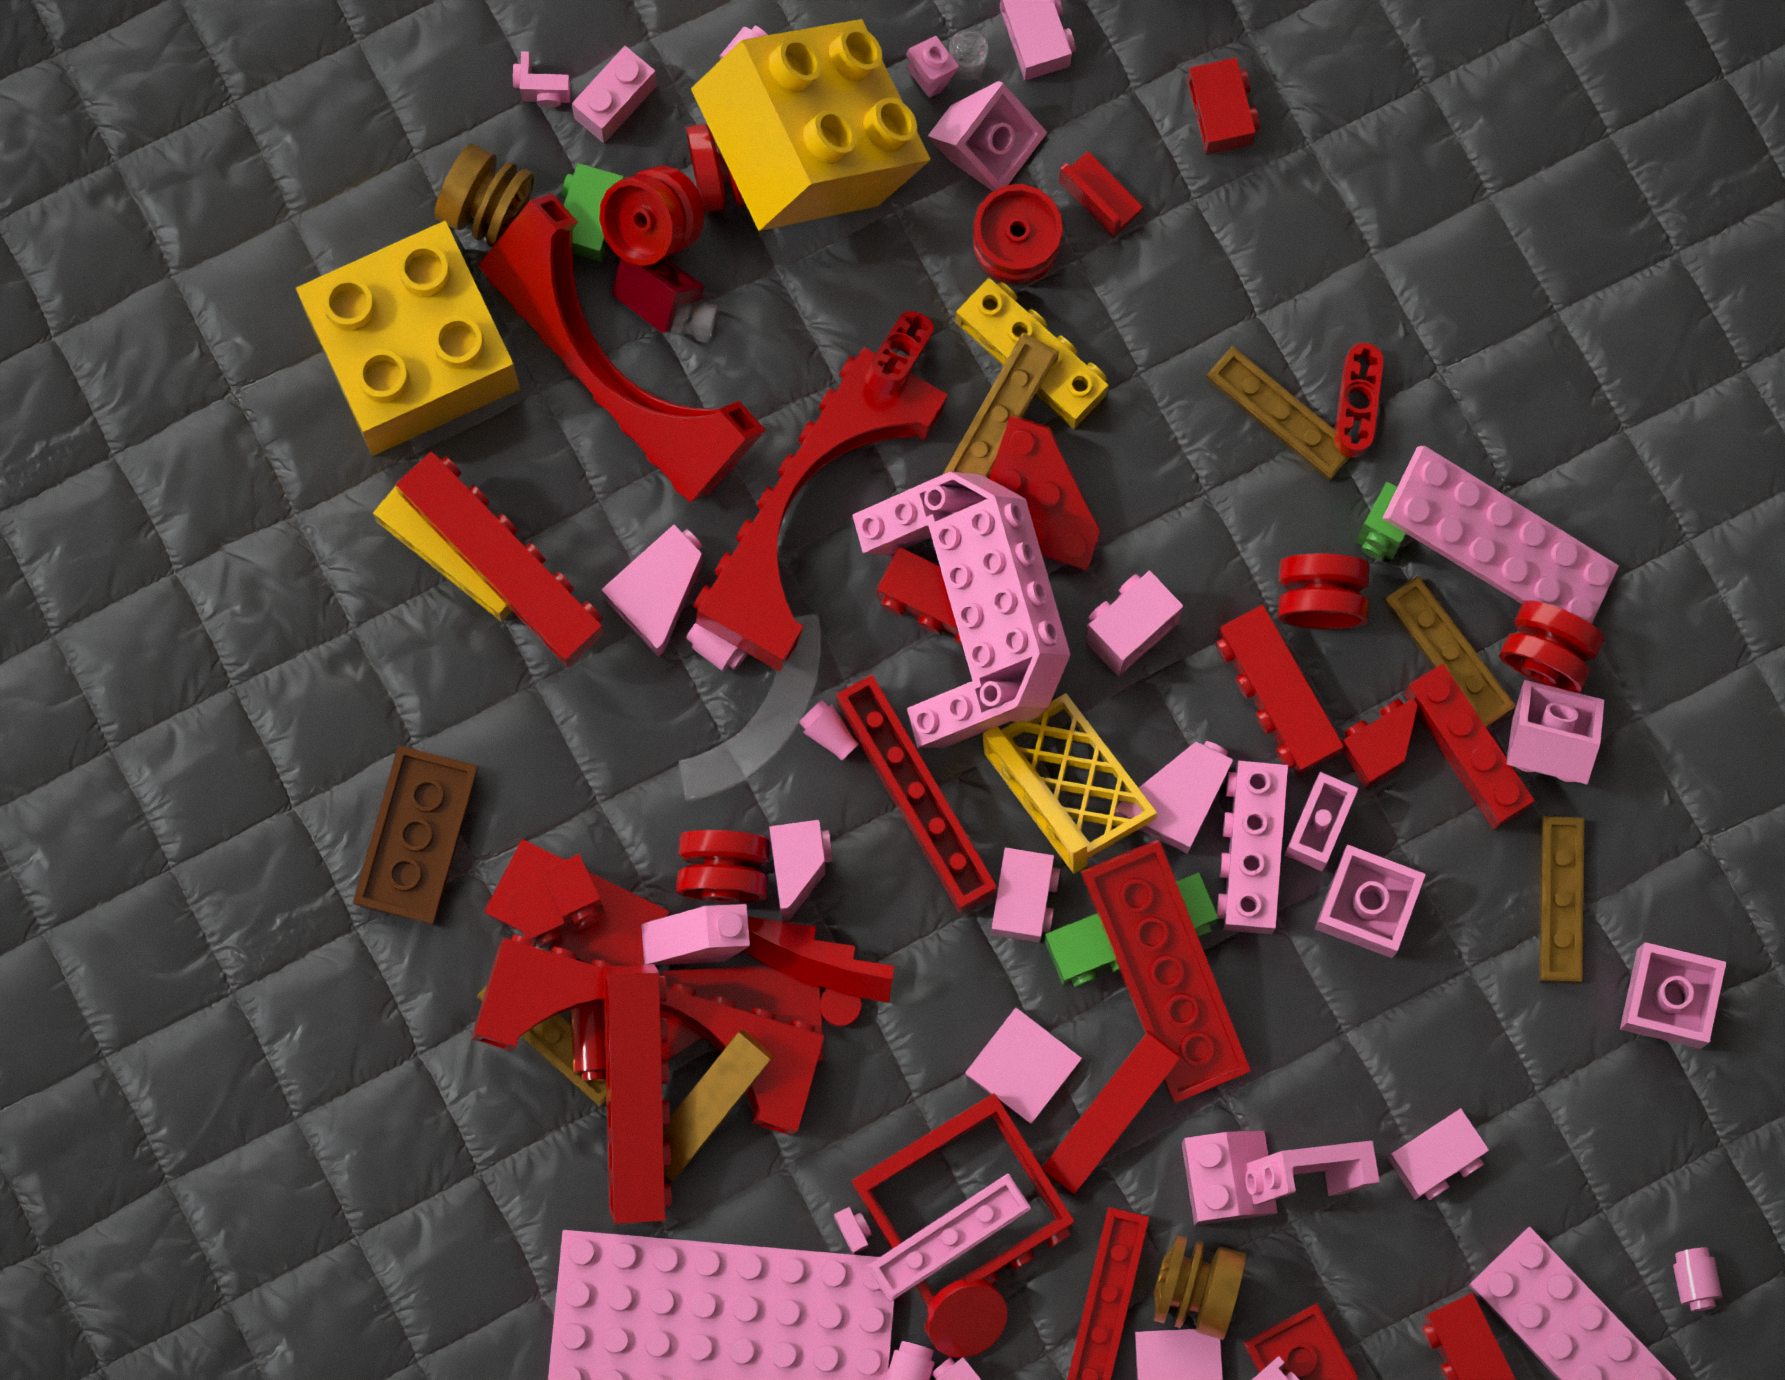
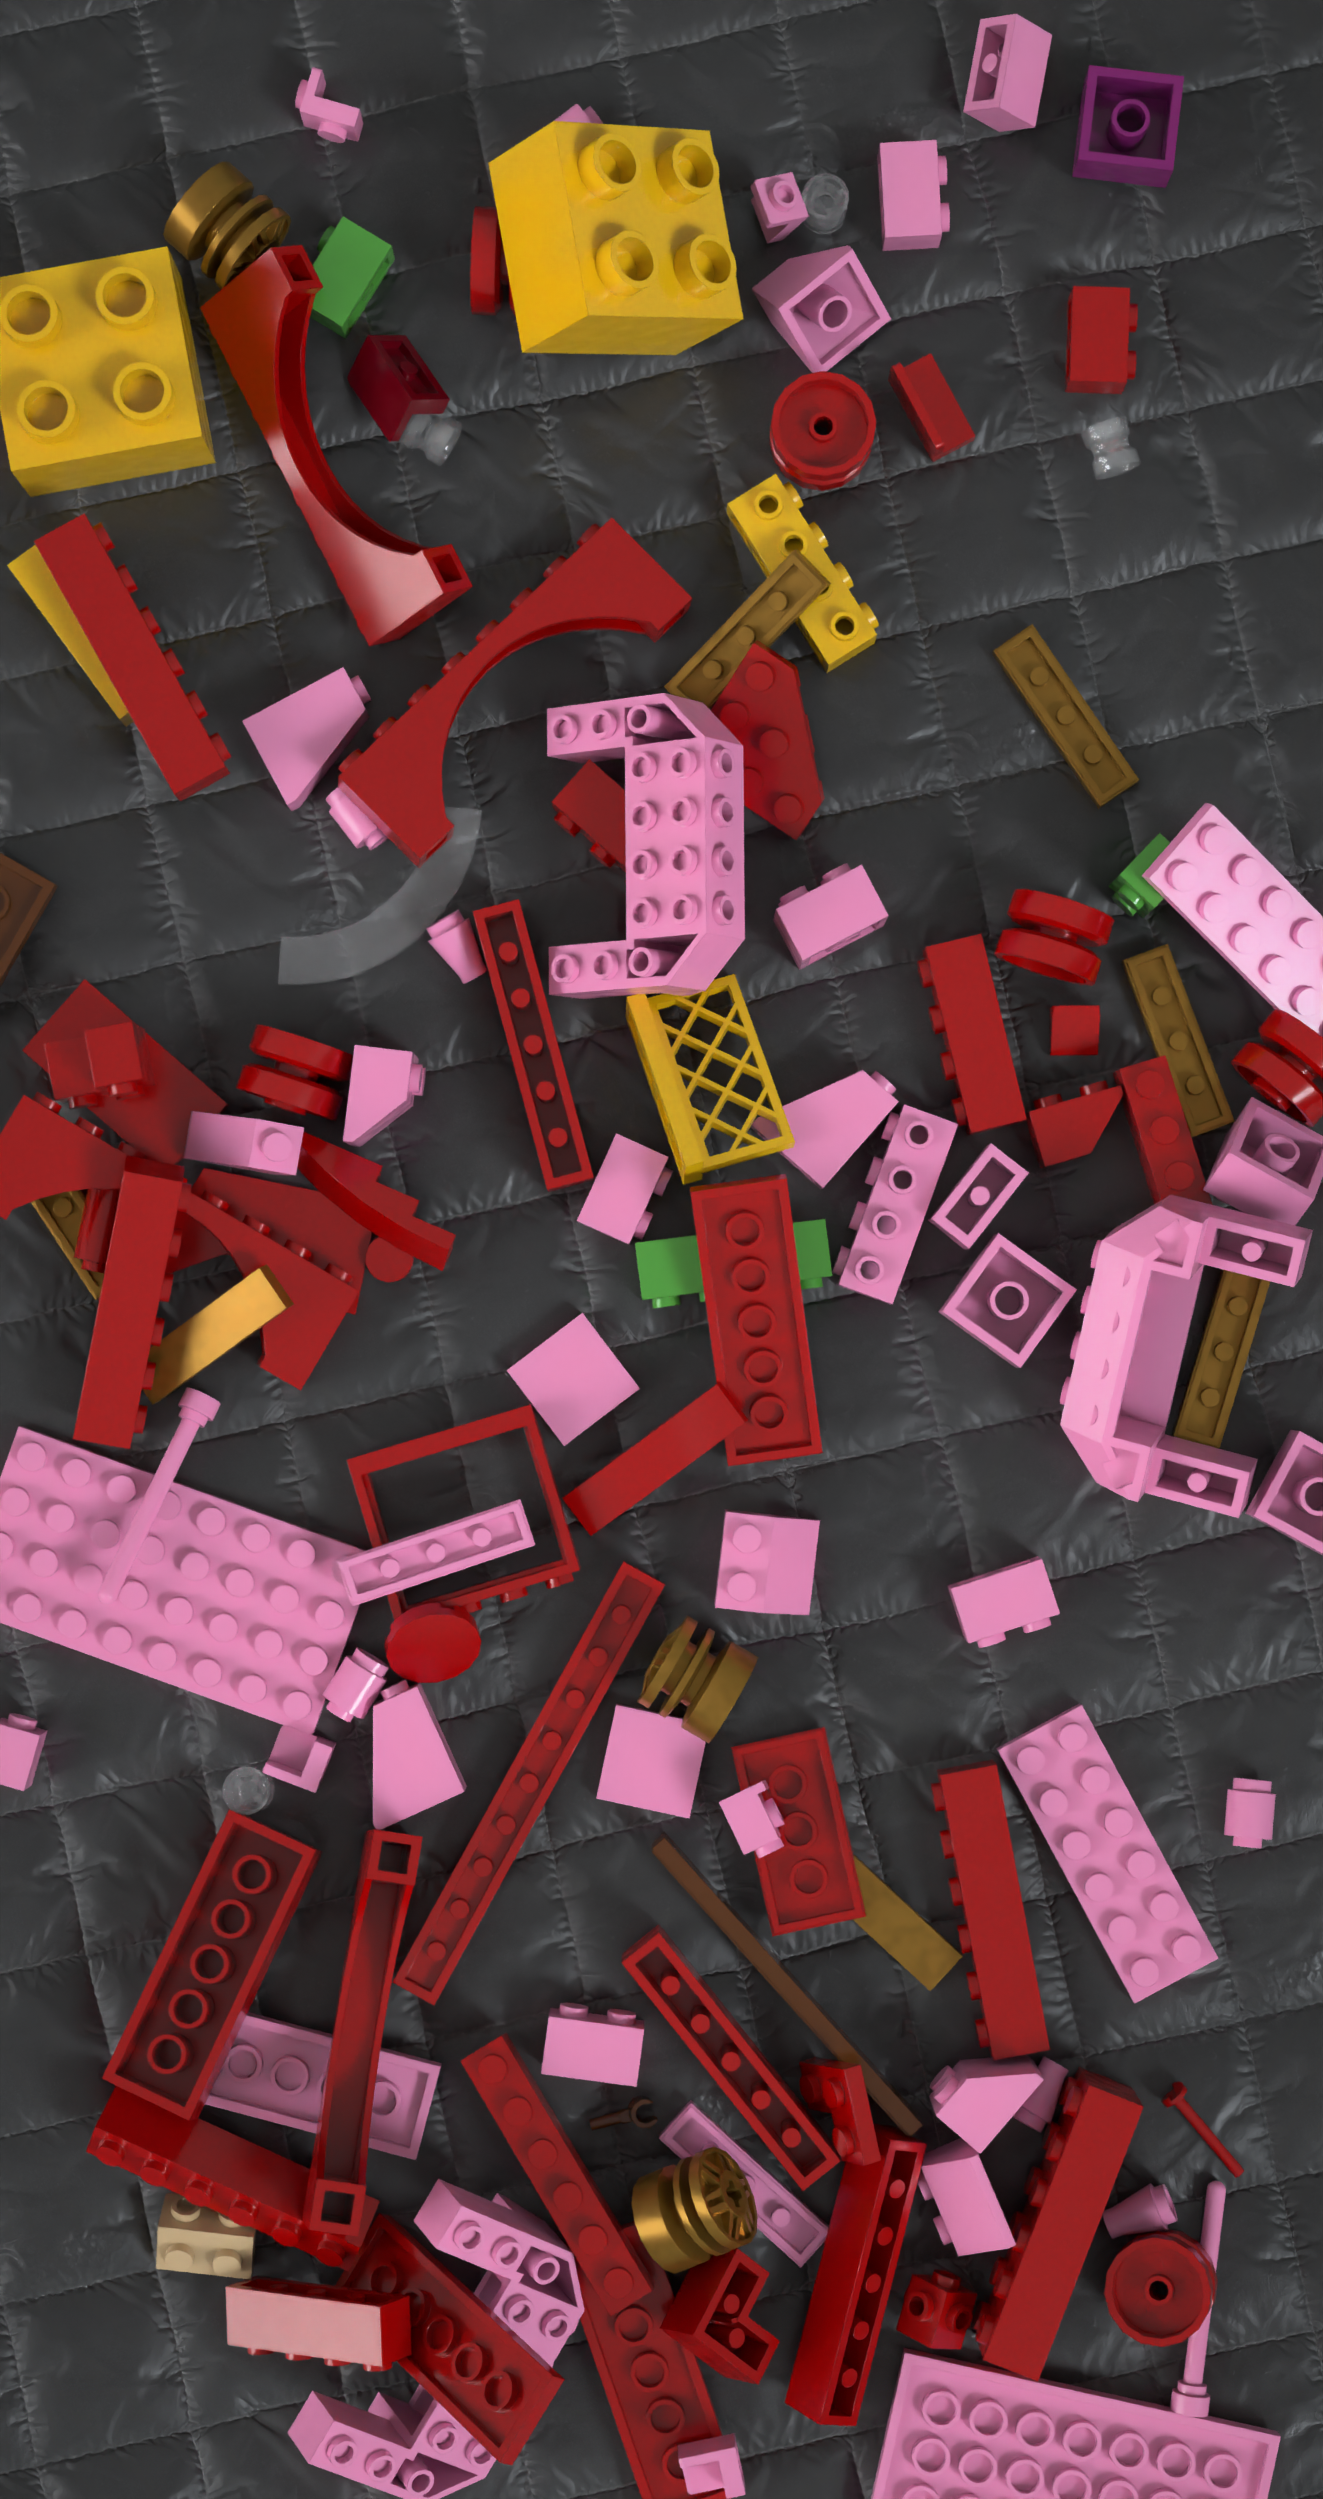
camera: 20 degrees right, 10 degrees up
bright pink brick [572,46,657,143] -> none
red wheel [599,165,705,266] -> none
bright pink plate [834,1207,872,1255] -> none
red beam [865,311,934,395] -> none
bright pink panel [1245,1140,1380,1205] -> none
red beam [1334,343,1384,458] -> none
none -> bright pink piece [98,1387,221,1604]
none -> red slope [1049,1005,1100,1056]
none -> bright pink wedge [1060,1195,1313,1518]
none -> clear wheel [1081,417,1141,480]

